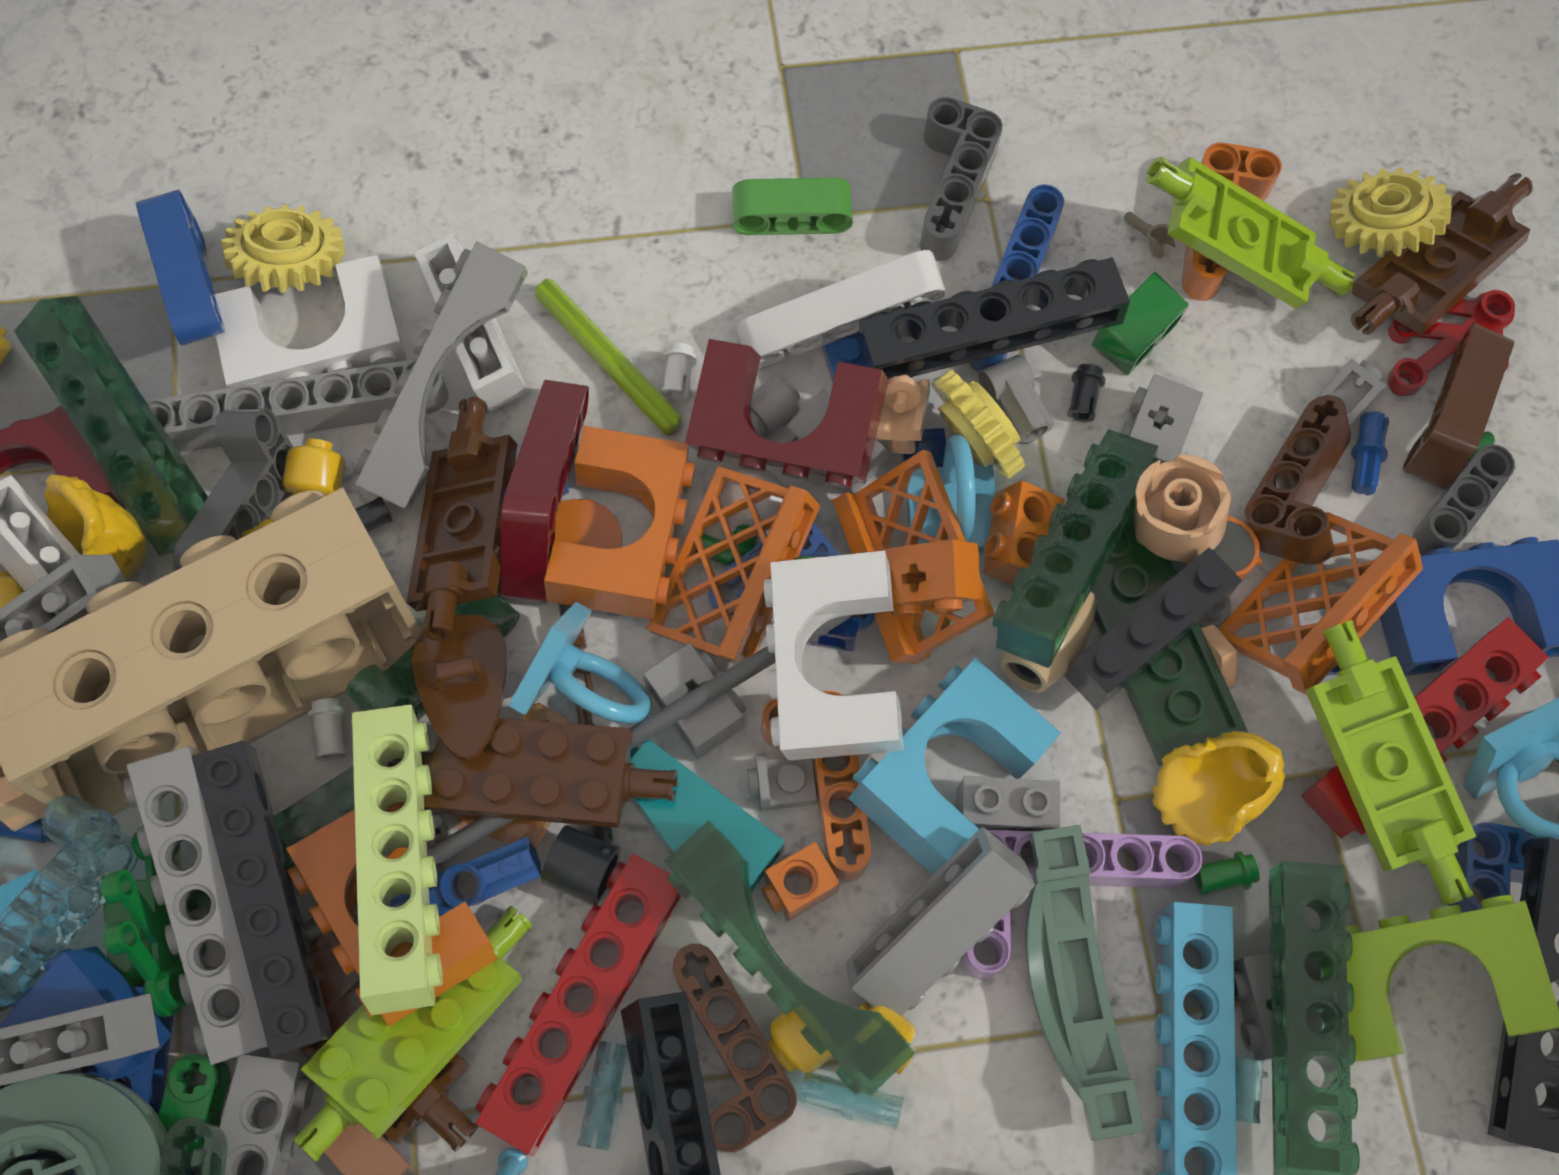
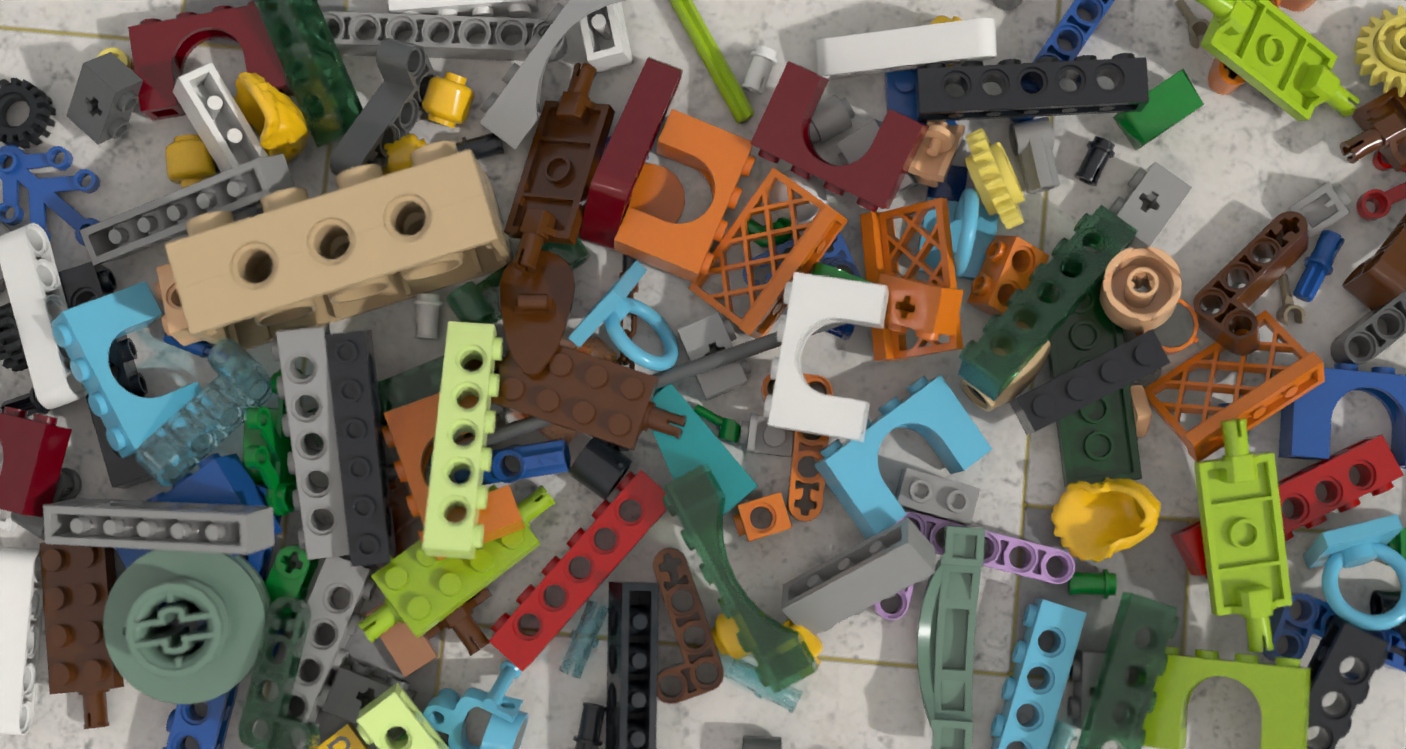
camera: 20 degrees right, 15 degrees up
none -> green hand [694,404,741,443]
none -> dark tan hand [1276,274,1306,325]

